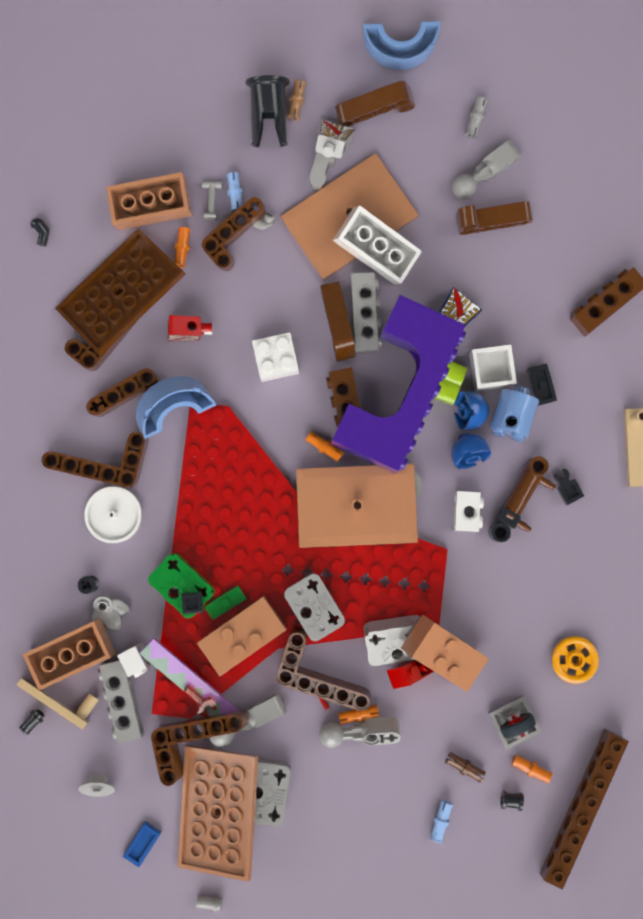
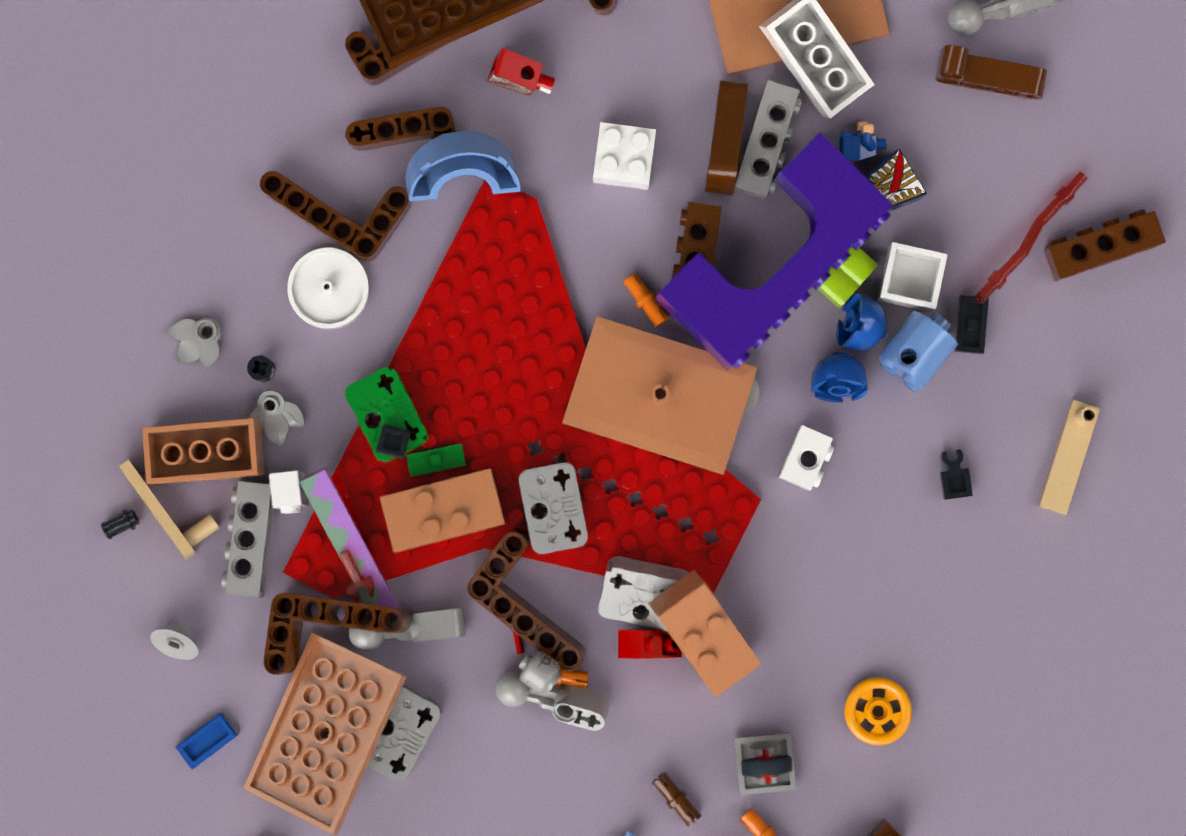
camera: 25 degrees right, 0 degrees up
reddish brown piece [488,456,556,542] -> none
none -> light grey plate [168,317,221,367]
none -> light grey head [518,651,562,693]
none -> blue piece [839,121,887,160]
none -> clear red bar [974,172,1088,304]

